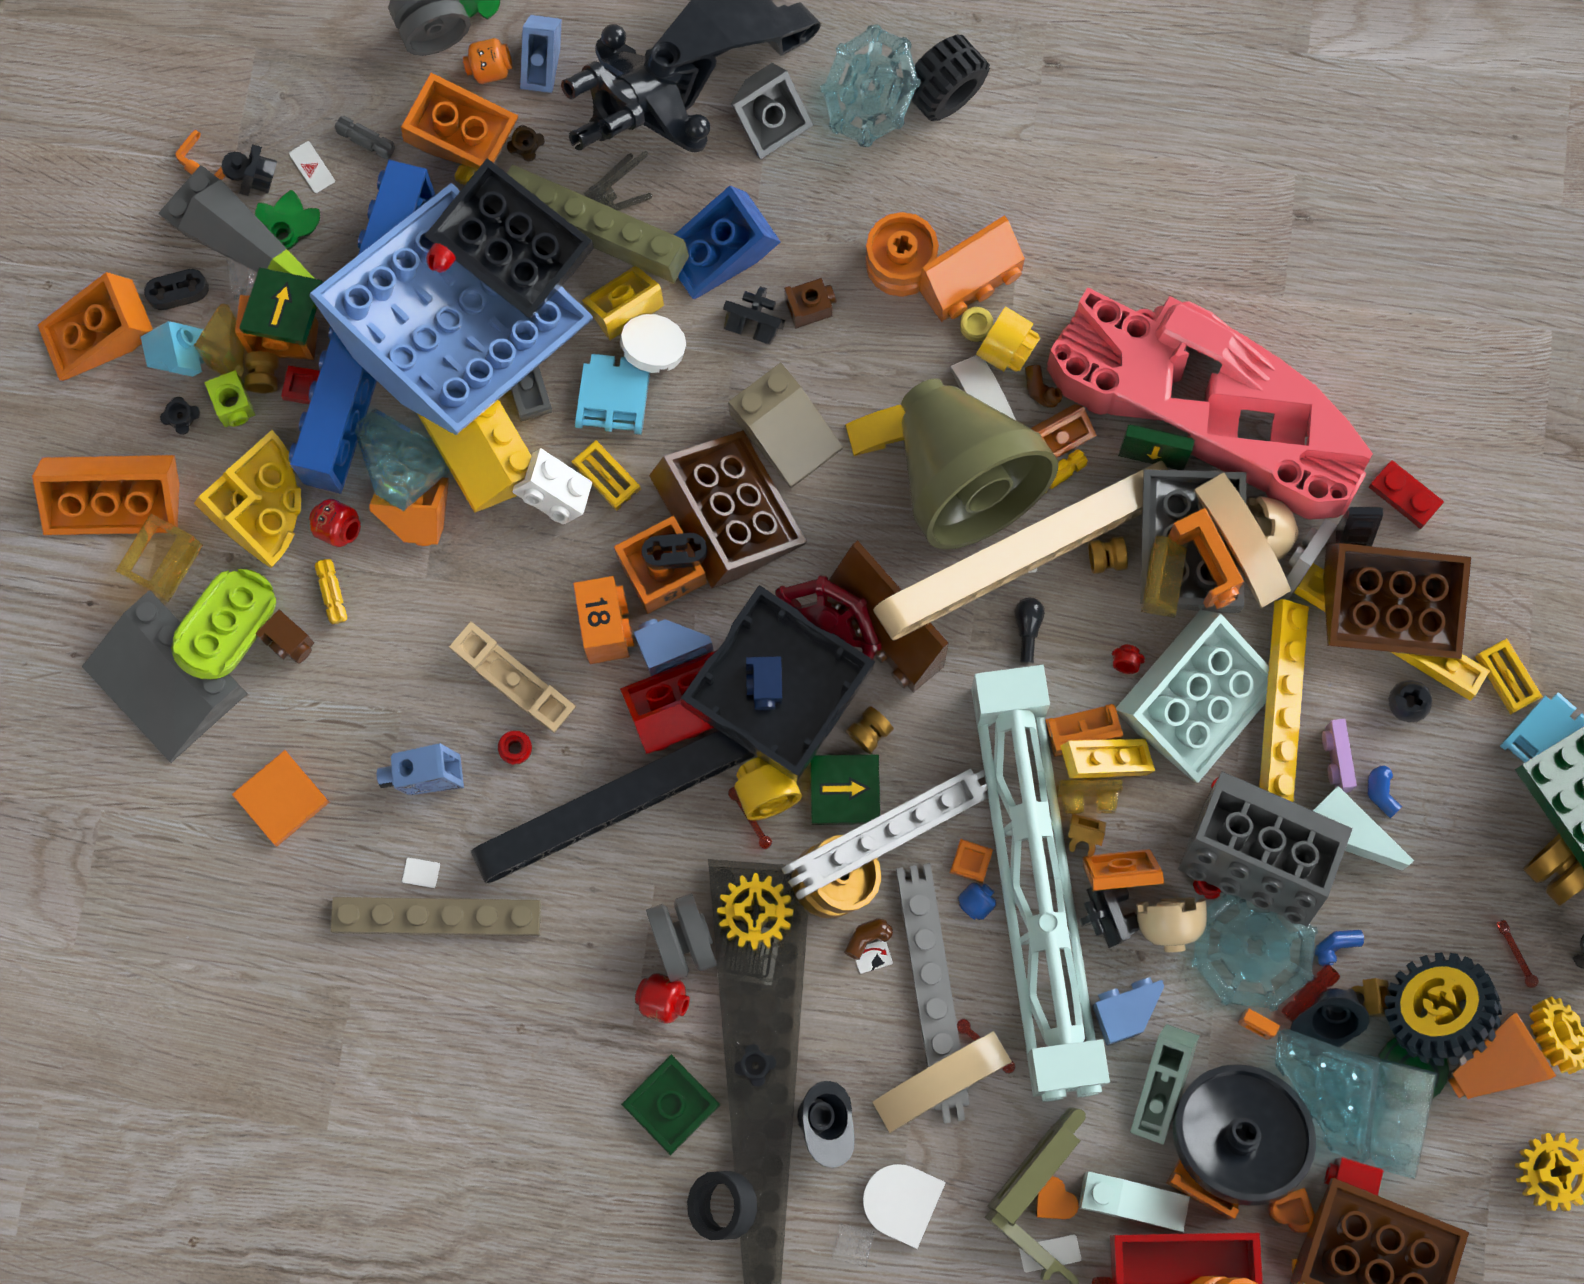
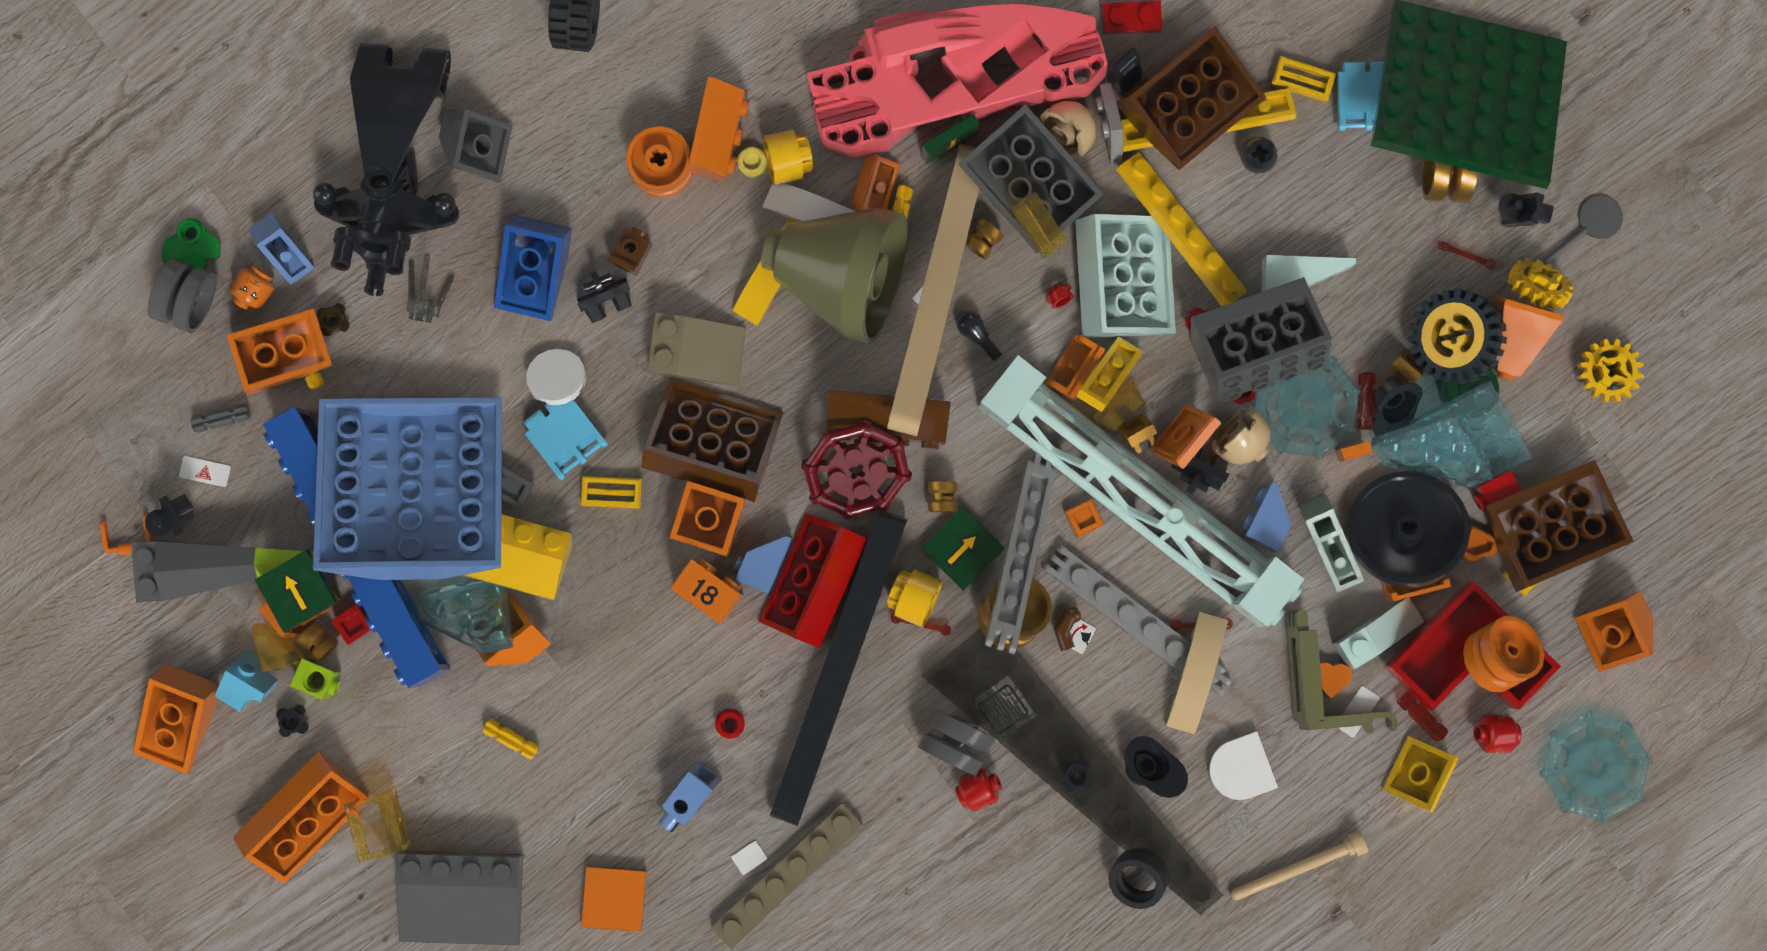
camera: 50 degrees left, 10 degrees up
black beam [144,269,209,310] -> none
lime tile [171,569,276,679] -> none
yellow brick [194,430,301,568] -> none
green plate [255,190,320,250] -> none
reddish brown brick [255,609,314,664] -> none
red head [309,498,361,547] -> none
black slope [425,158,594,319] -> none
red hinge [426,243,456,273] -> none
tan slope [449,621,576,733] -> none
olive brick [507,164,689,283] -> none
white bracket [512,448,592,524] -> none
yellow slope [582,266,664,341] -> none
dark green tile [621,1054,721,1156] -> none
black beam [642,533,707,570] -> none
black tile [681,585,875,782] -> none
yellow gear [717,873,793,951] -> none
dark blue brick [746,657,782,710] -> none
clear light blue plate [821,24,920,147] -> none
blue piece [958,882,996,920] -> none
reddish brown arm [1025,365,1063,408] -> none
orange panel [1168,508,1244,609] -> none
tan slope [1194,473,1291,608] -> none
blue arm [1314,930,1364,967] -> none
lavender plate [1322,719,1357,793] -> none
blue arm [1367,766,1402,818] -> none

